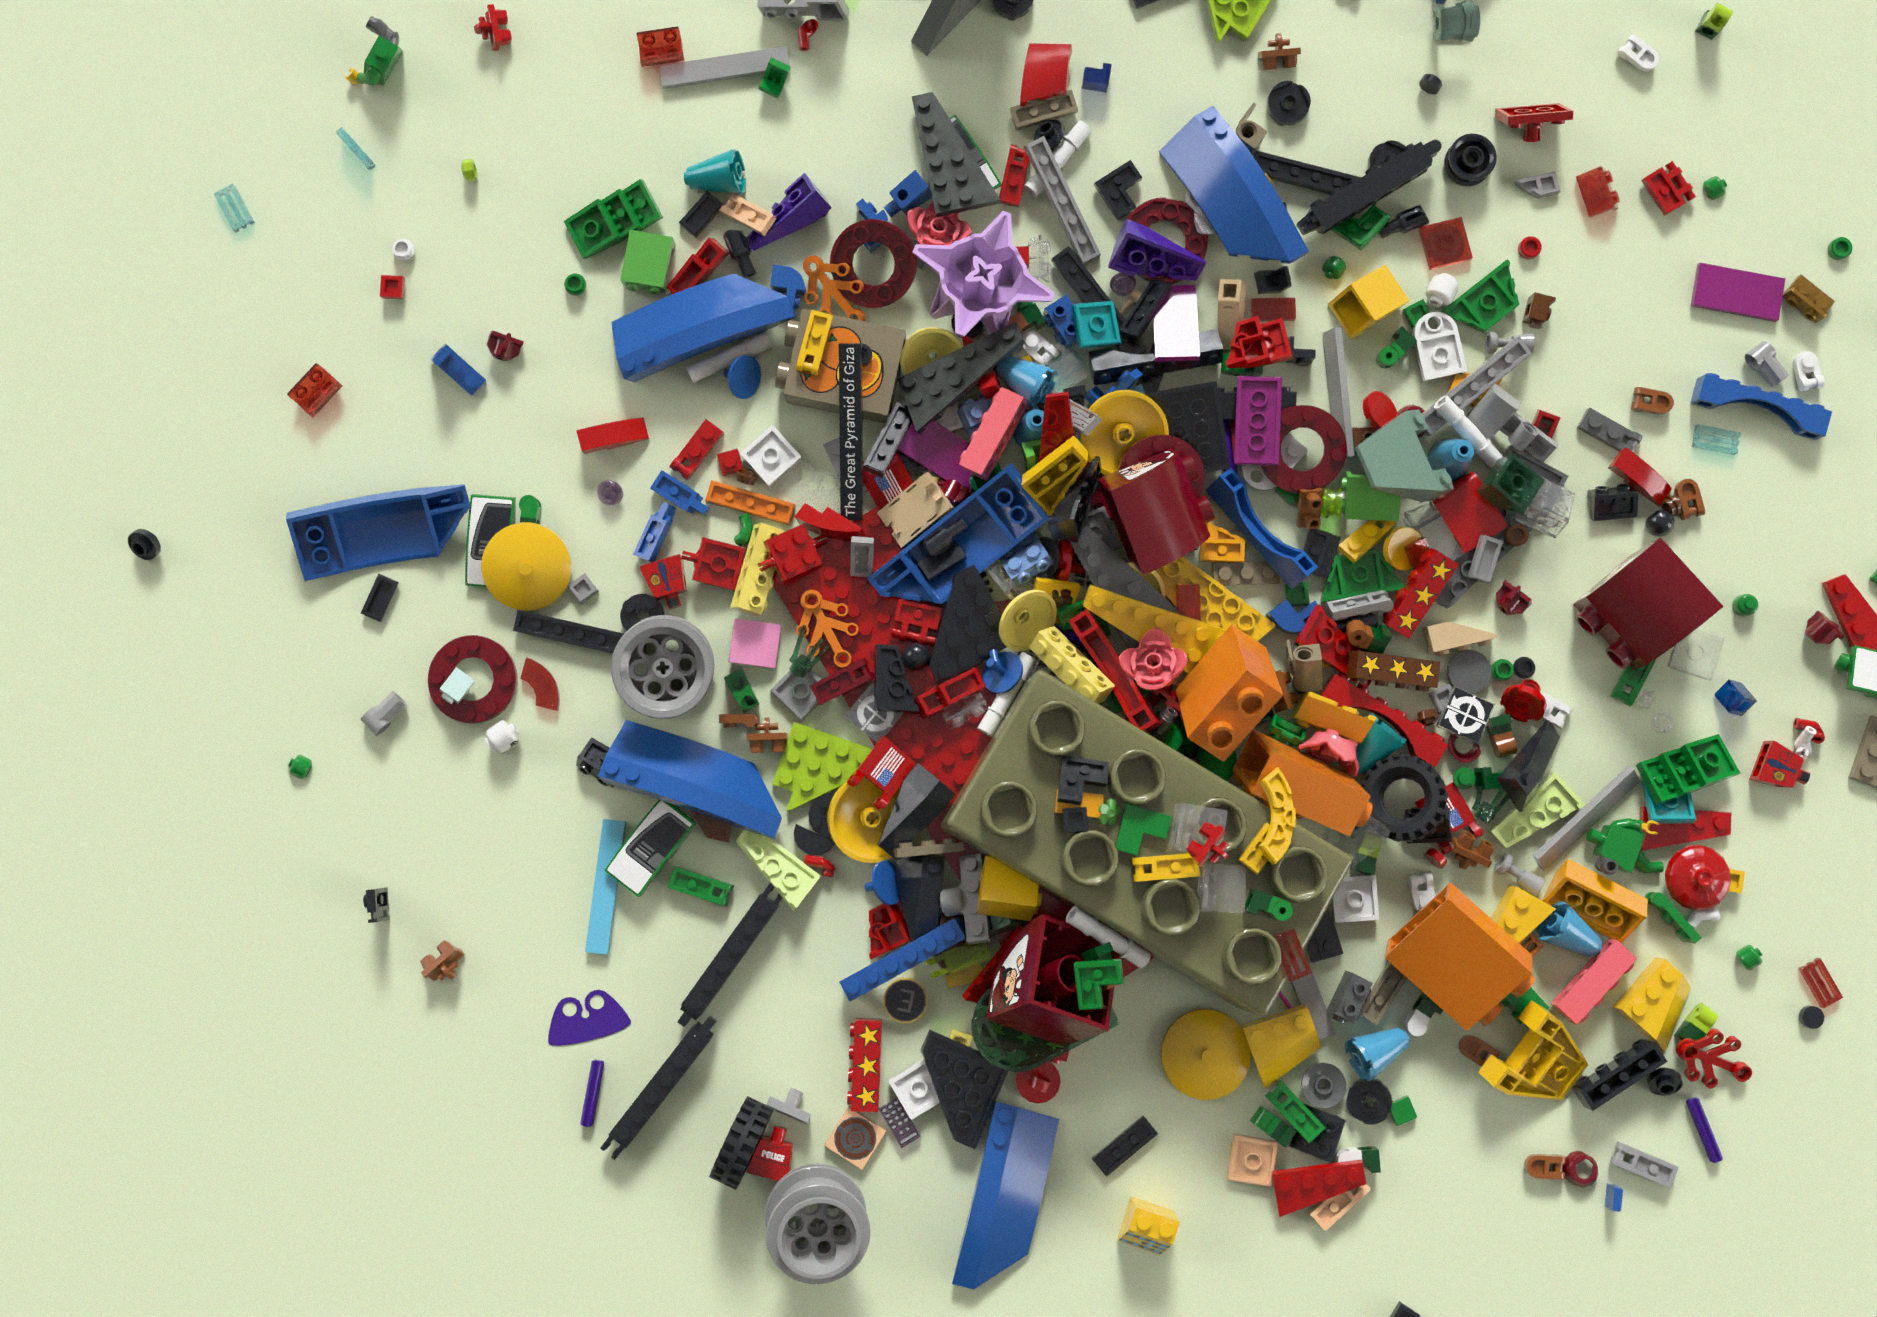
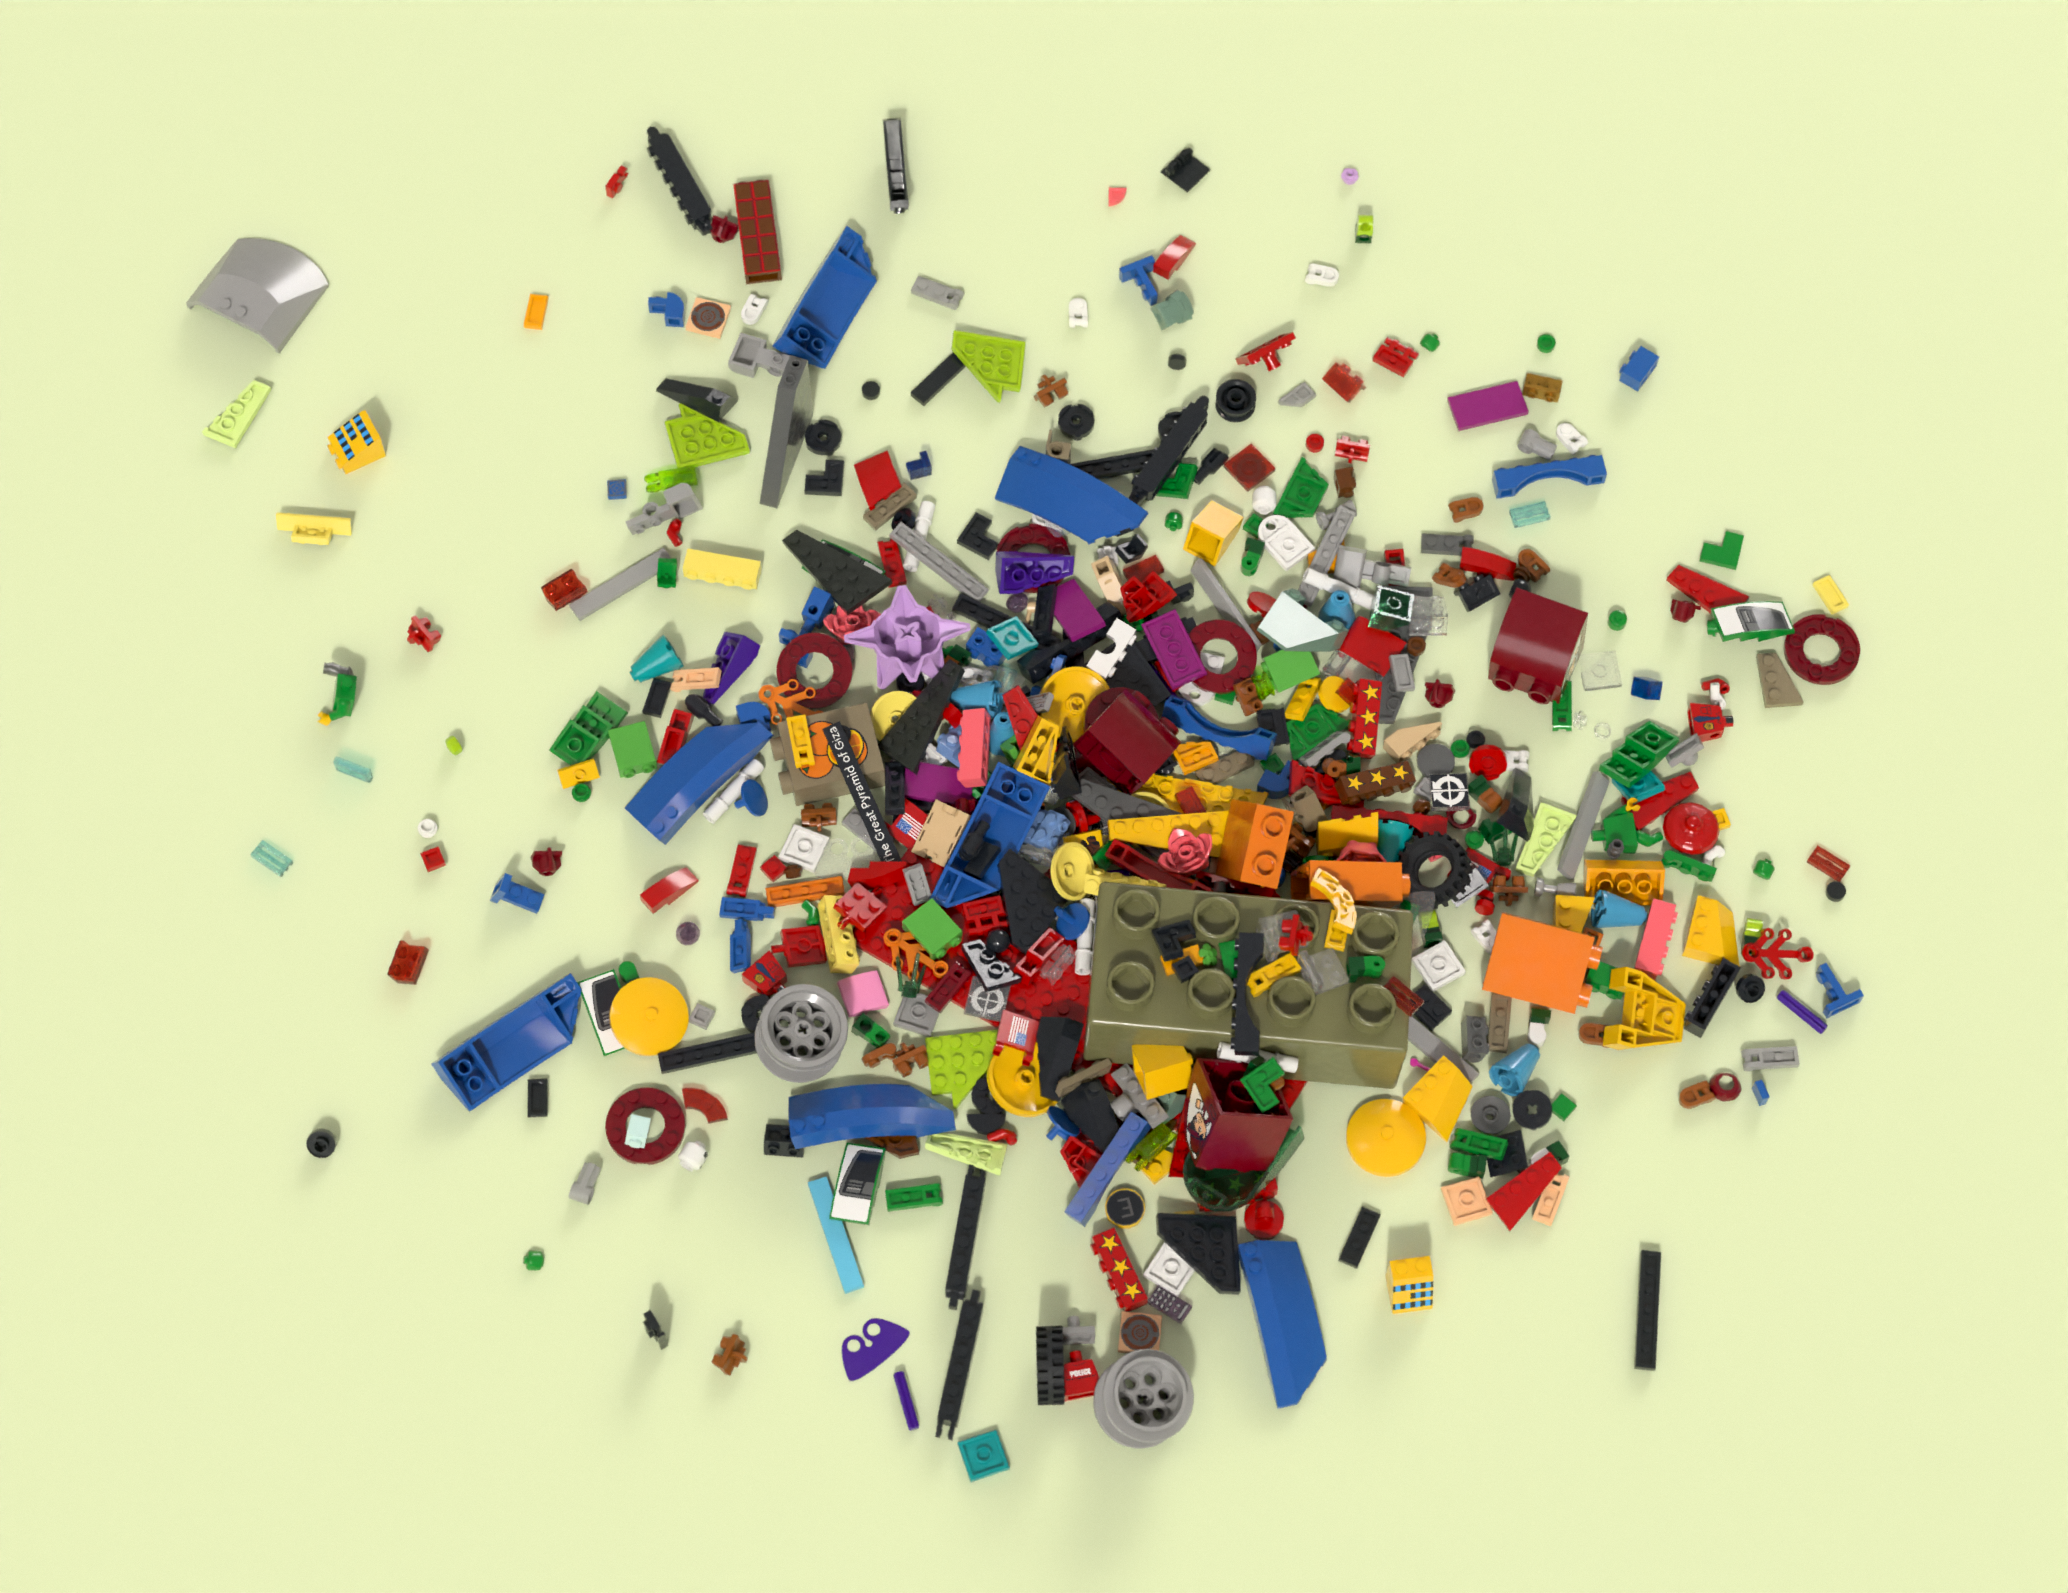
camera: 25 degrees left, 20 degrees down
none -> yellow plate [557,758,600,789]
none -> light yellow brick [683,549,762,590]
none -> dark orange hips [801,803,837,832]
none -> black plate [804,459,844,496]
none -> bright green panel [902,898,962,960]
none -> teal tile [957,1430,1010,1482]
none -> white arch [1086,618,1137,680]
none -> white tile [1097,546,1118,567]
none -> black arch [1231,932,1264,1056]
none -> hips [1335,436,1370,464]
none -> dark orange plate [1432,563,1466,588]
none -> light grey tile [1665,733,1704,768]
none -> blue bracket [1816,963,1864,1019]

